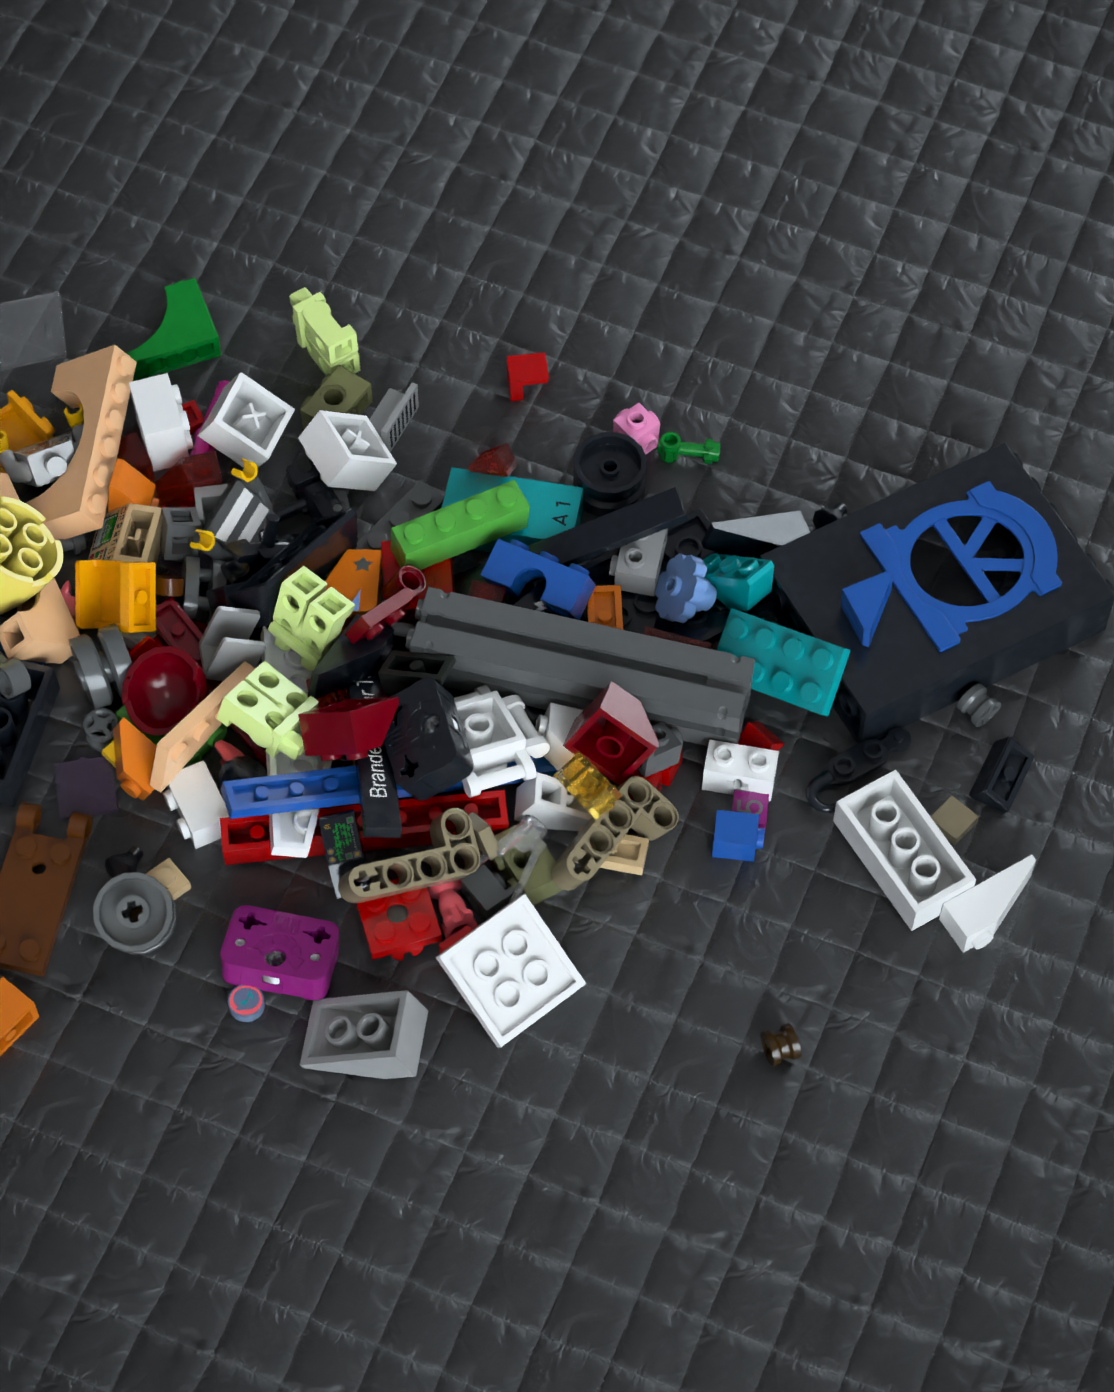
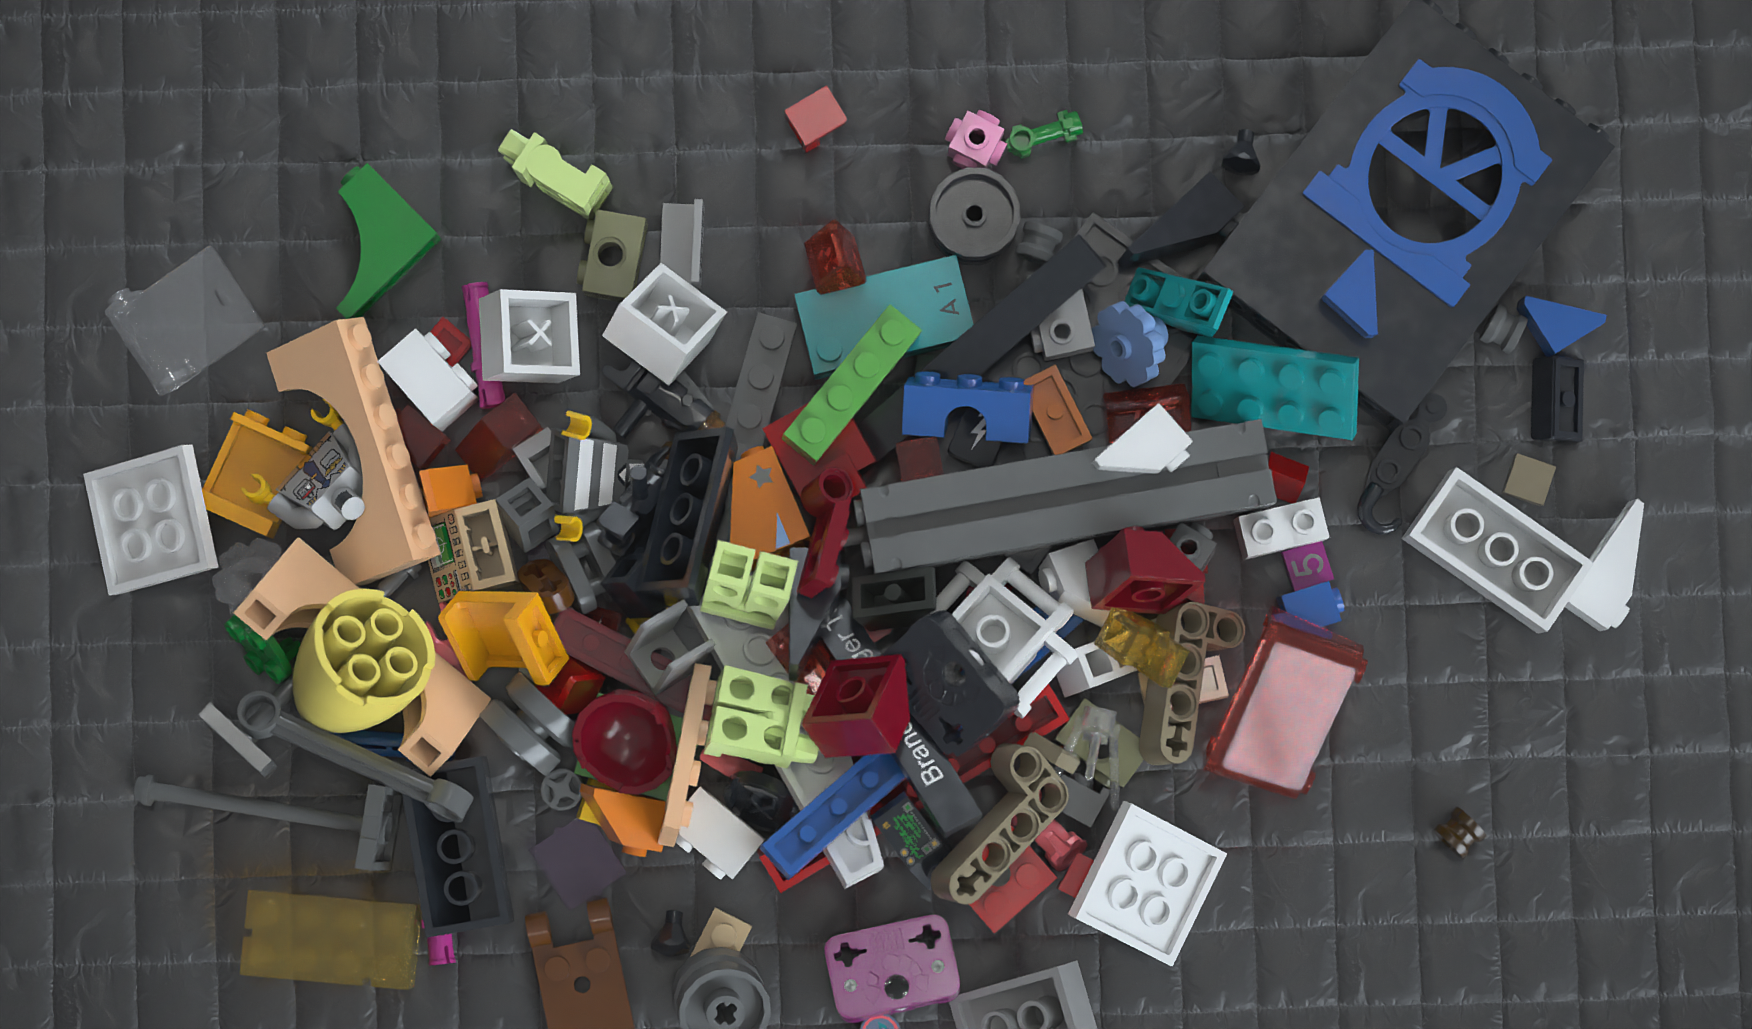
camera: 30 degrees left, 25 degrees up
none -> white slope [1092,403,1193,474]
none -> clear red windscreen [1202,605,1368,799]
none -> blue slope [1516,296,1607,357]

